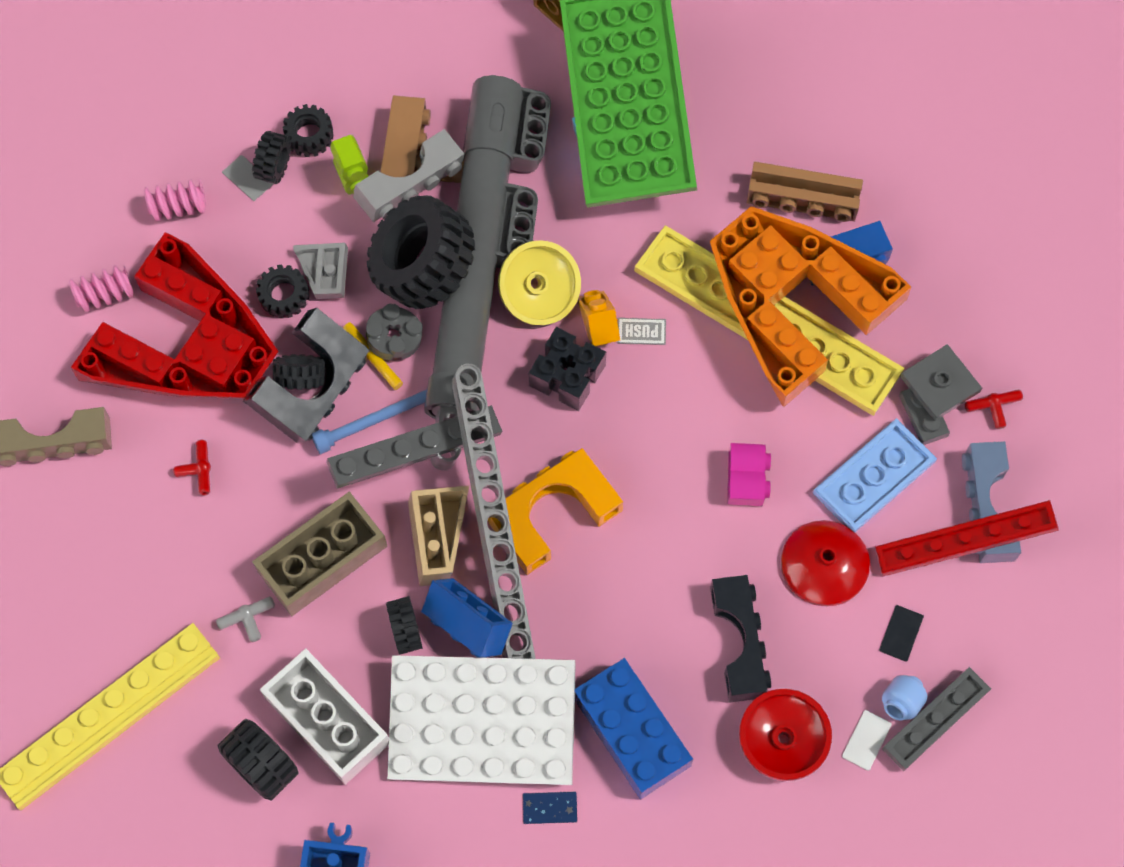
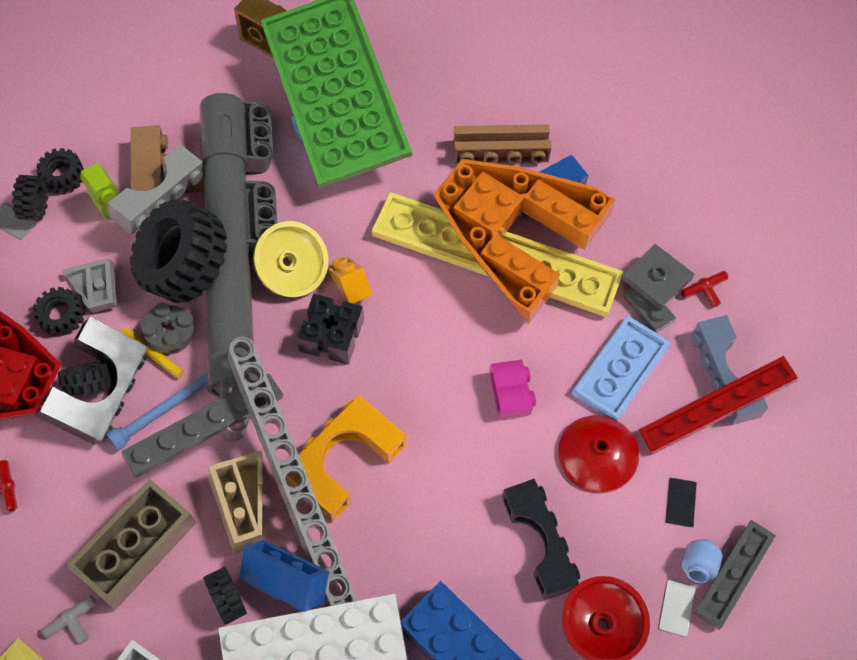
camera: 15 degrees left, 5 degrees down
sticker [618,318,666,345] -> none

